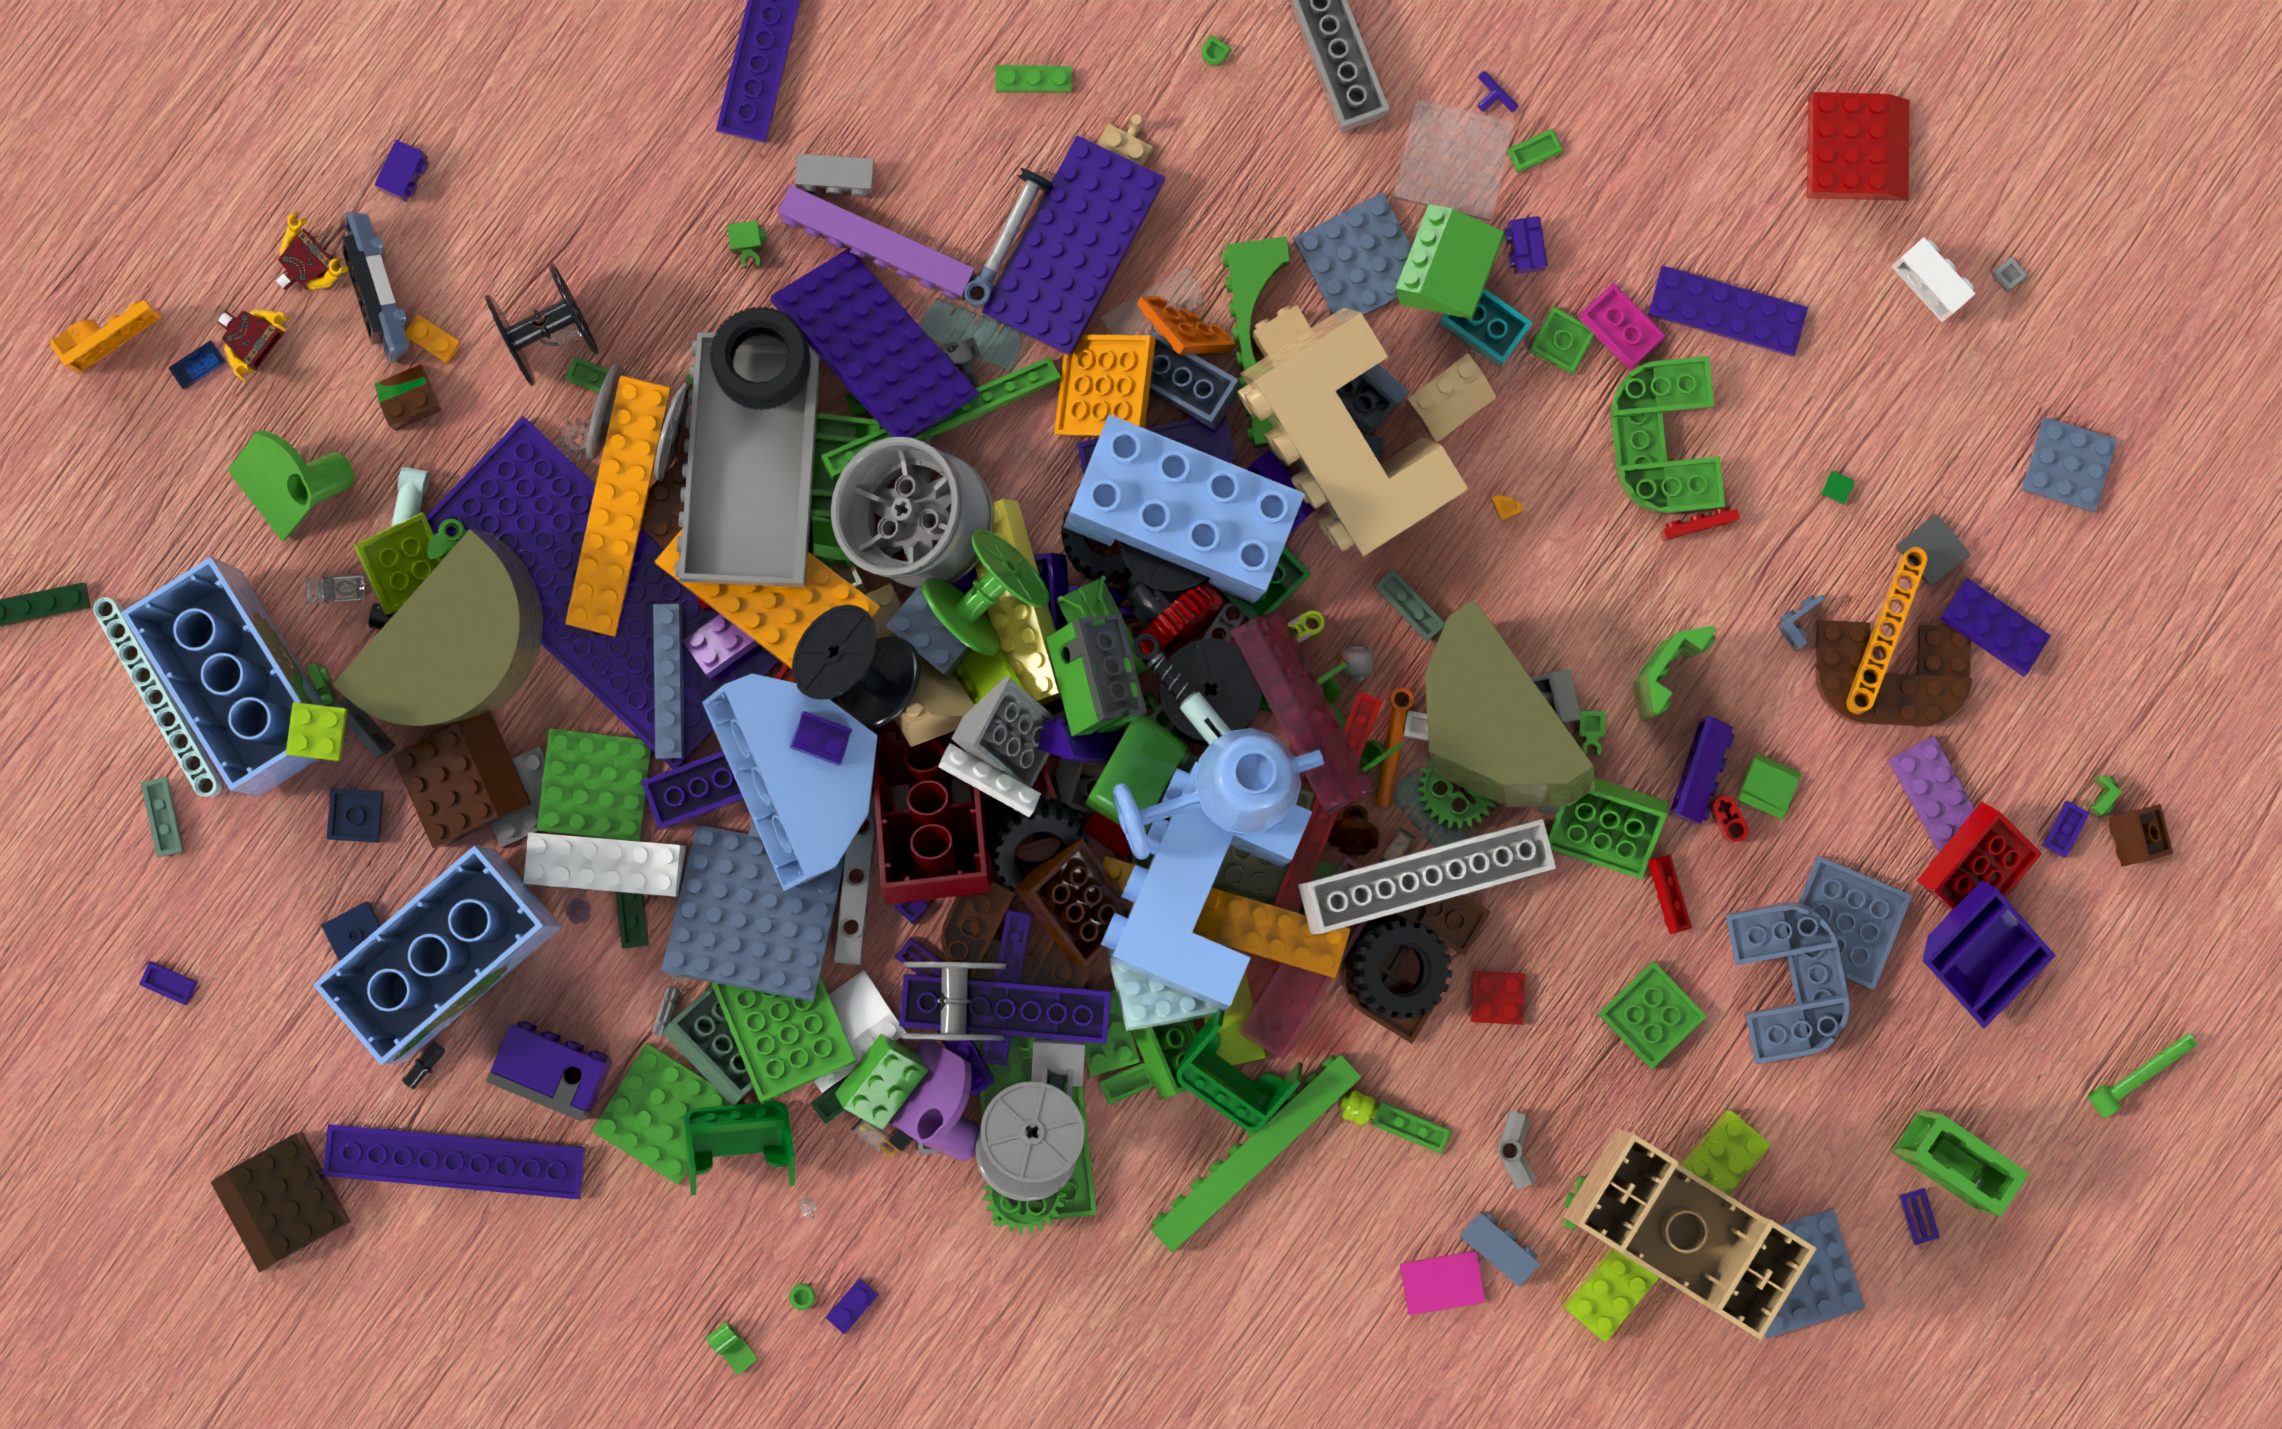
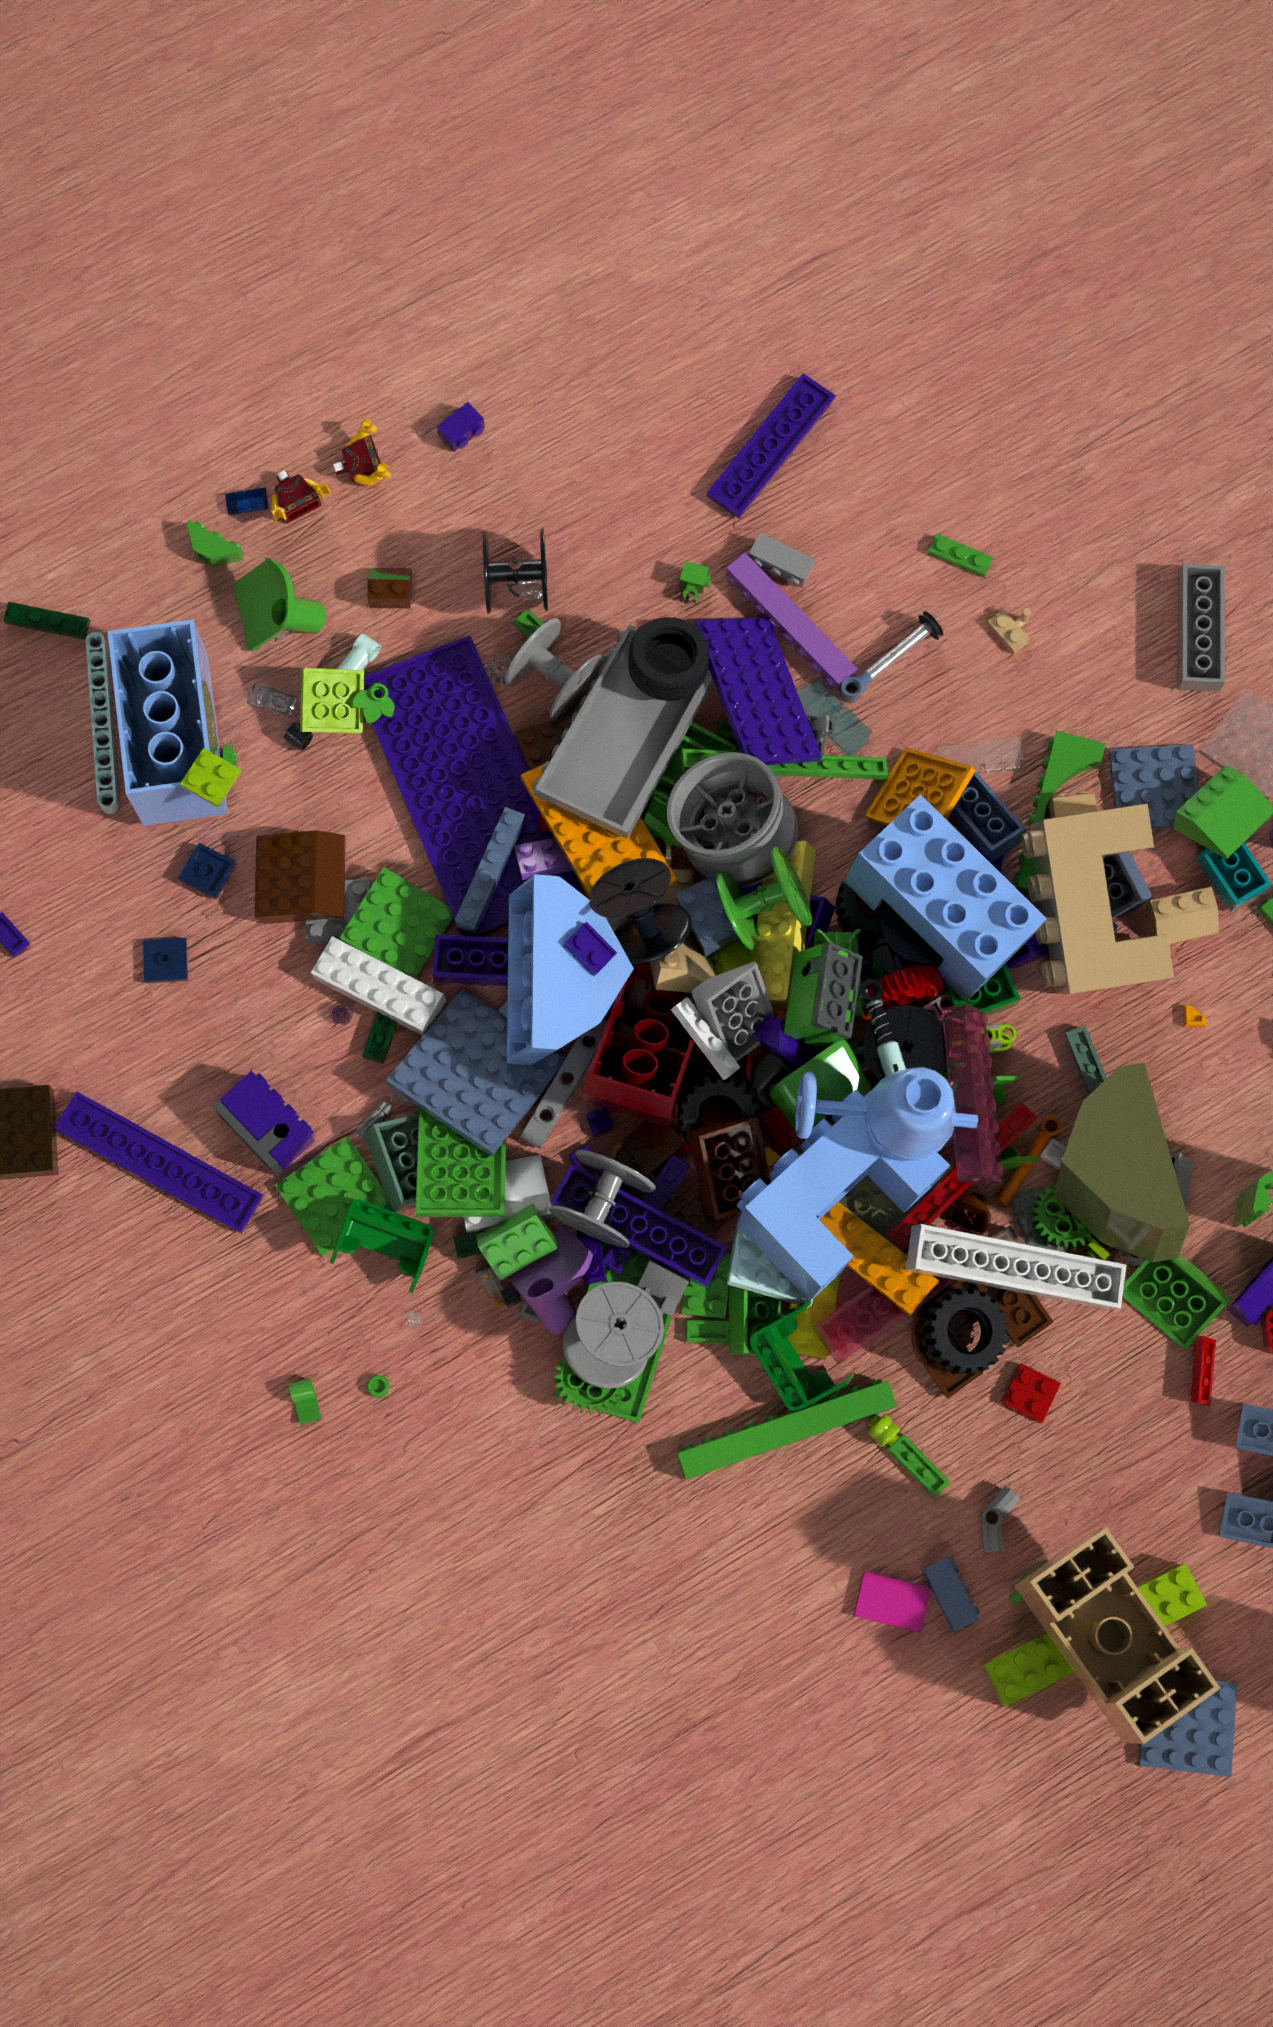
camera: 25 degrees right, 10 degrees down
light orange plate [50,300,163,374] -> none
sand green plate [141,777,185,858] -> none
light blue brick [313,846,562,1065] -> none
dark grey hinge [332,698,396,758] -> none
olive brick [333,529,543,726] -> none
piece [342,212,408,364] -> none
black axle [402,1042,445,1090] -> none
light orange plate [405,314,461,364] -> none
light orange plate [565,375,672,637] -> none
dark purple plate [825,1278,879,1334] -> none
dark purple plate [982,136,1166,357] -> none
orange plate [1136,296,1236,355] -> none
bright green tile [1202,35,1232,66] -> none
light grey head [1340,643,1374,681] -> none
bright green plate [1578,711,1606,755] -> none
bright green plate [1597,961,1707,1070] -> none
none -> bright green slope [187,520,244,567]
none -> lime plate [1085,1239,1110,1260]

